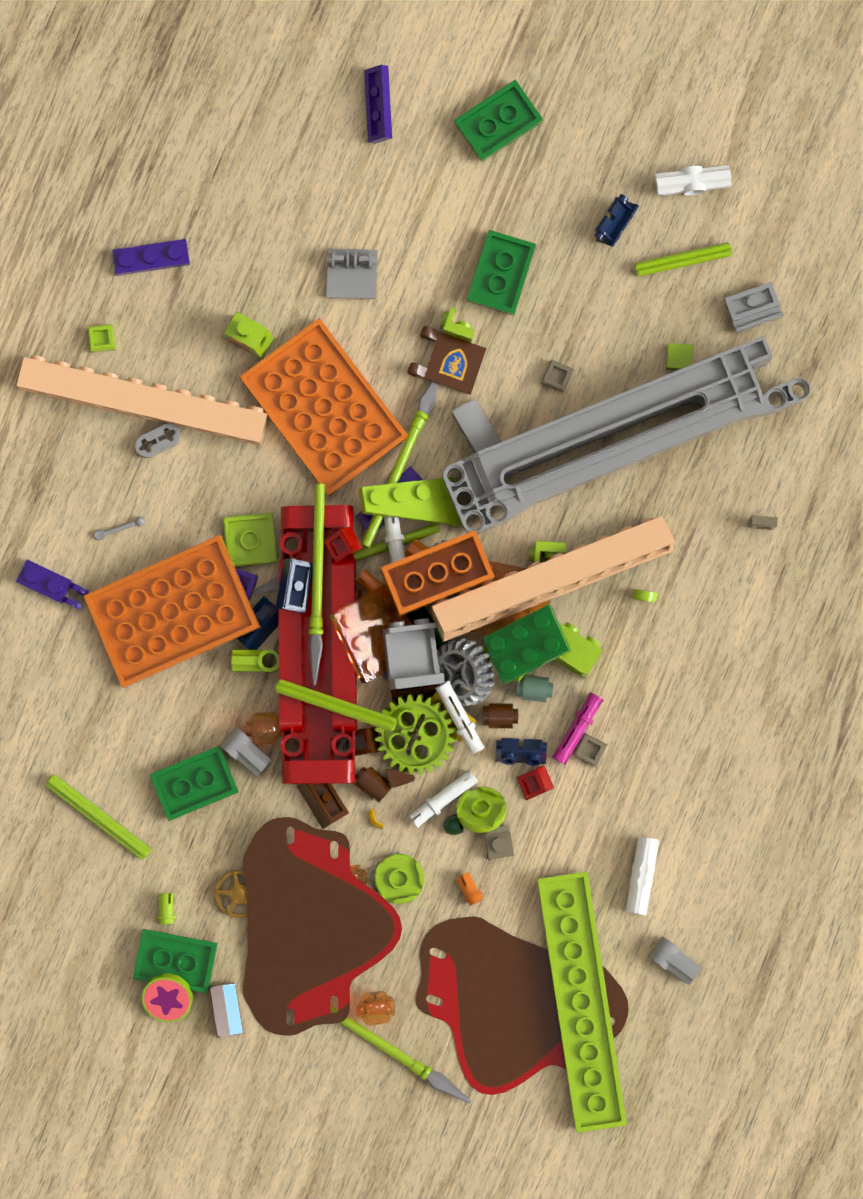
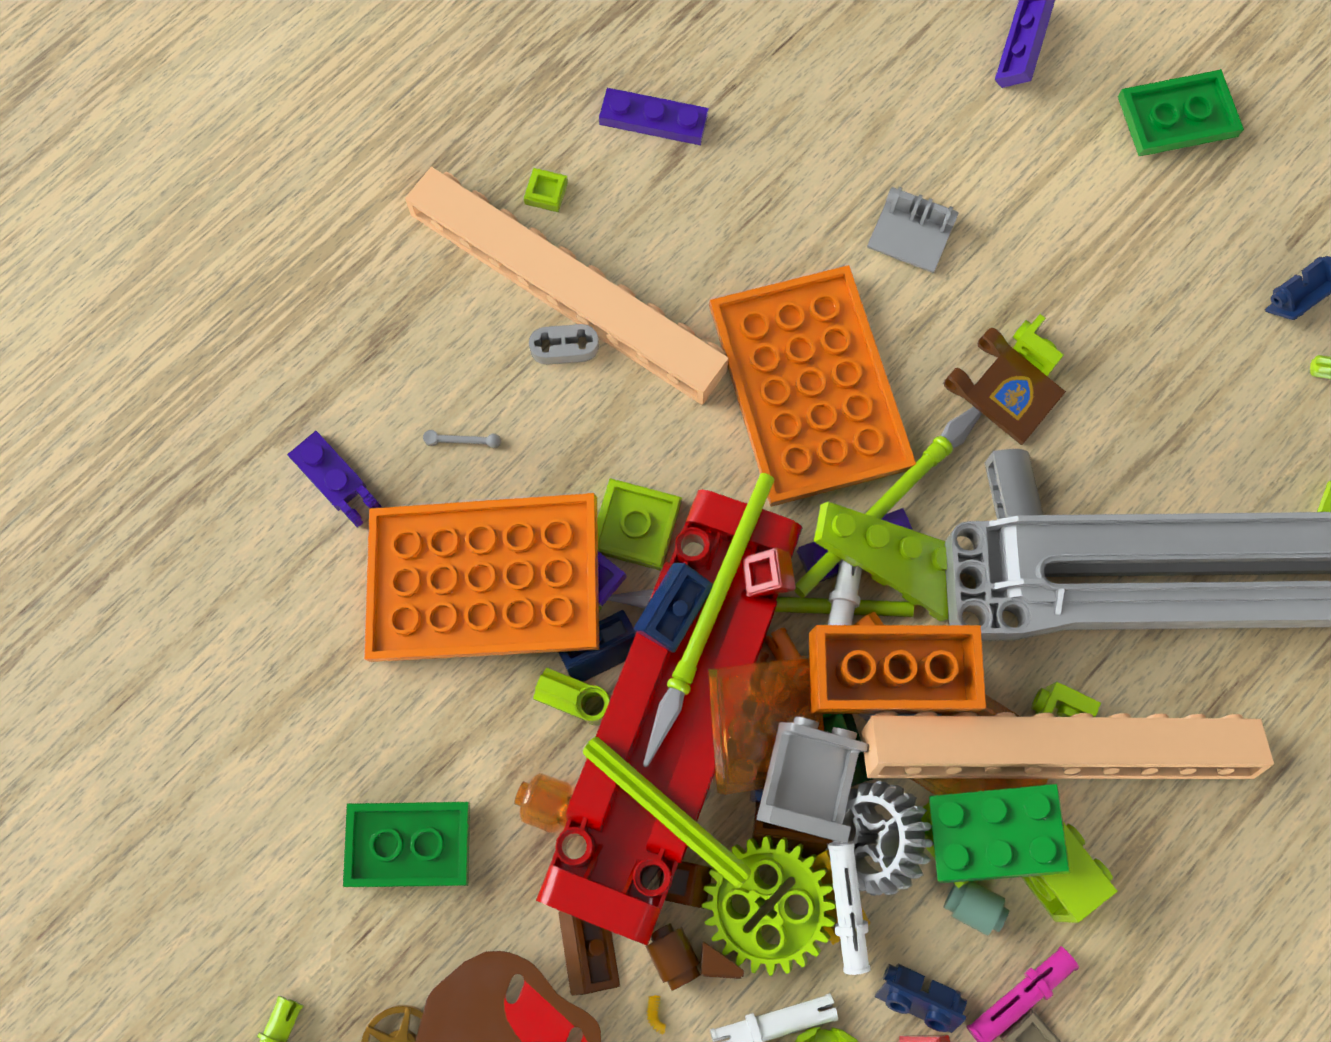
camera: 20 degrees right, 10 degrees down
lime axle [46,774,151,860] -> none
light grey piece [220,727,272,777] -> none
lime torso [221,311,275,360] -> none
green plate [467,230,536,316] -> none
reddish brown brick [482,703,518,729] -> none
dark tan tile [541,359,574,393] -> none
lime tile [632,589,658,602] -> none

